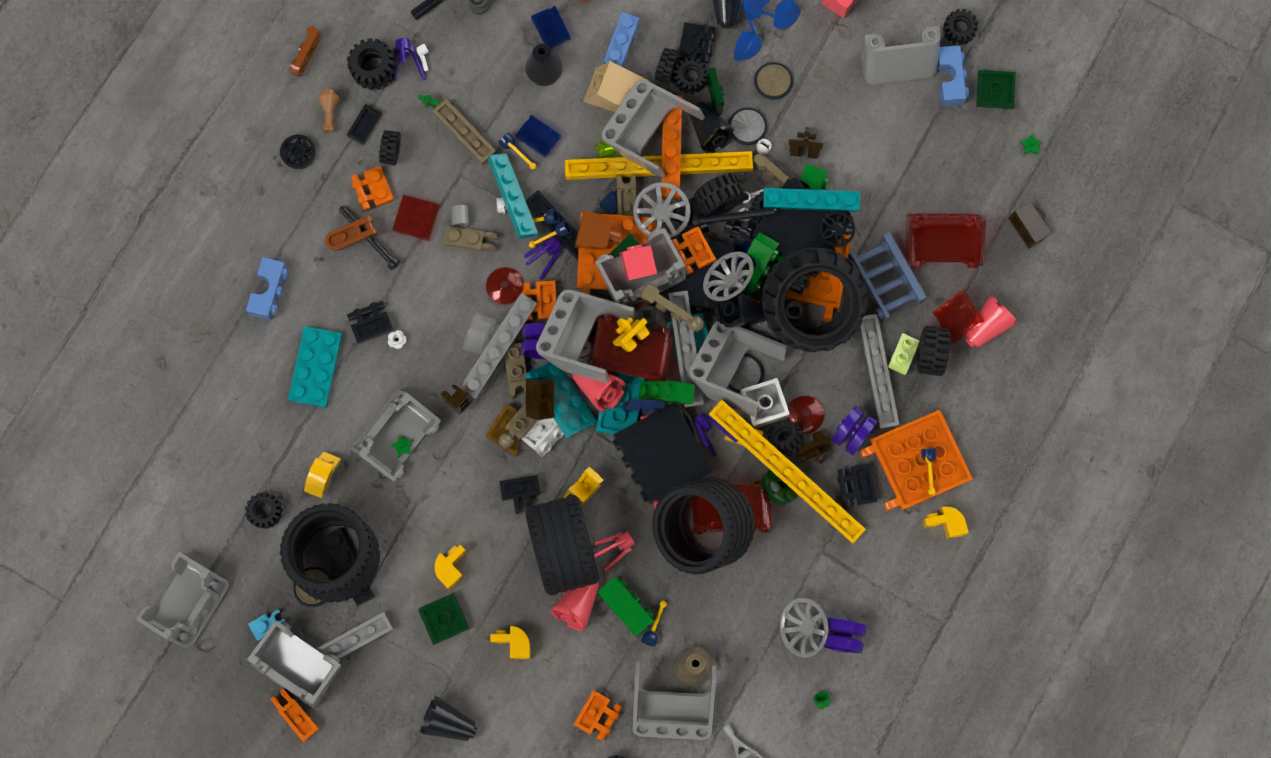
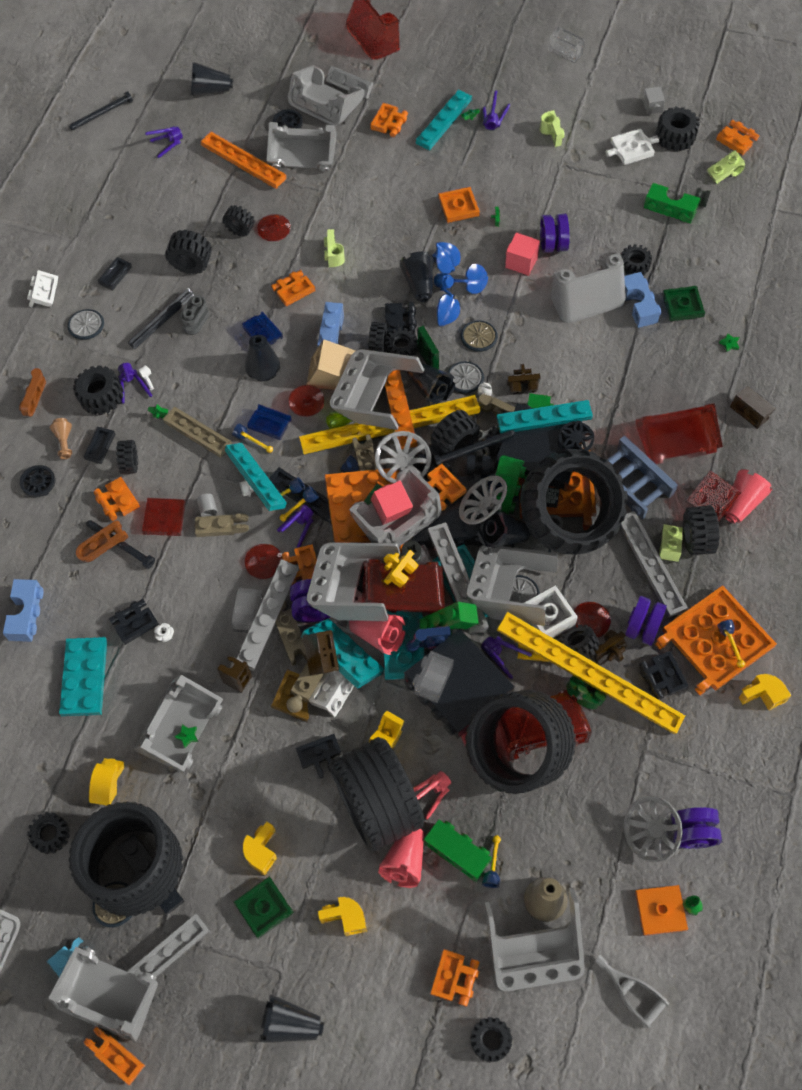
camera: 10 degrees left, 15 degrees down
dark orange torso [574,209,622,250] -> none
dark tan plate [639,283,704,331] -> none
none -> clear red dish [288,385,325,417]
none -> clear brick [412,651,454,703]
none -> orange plate [635,885,688,936]

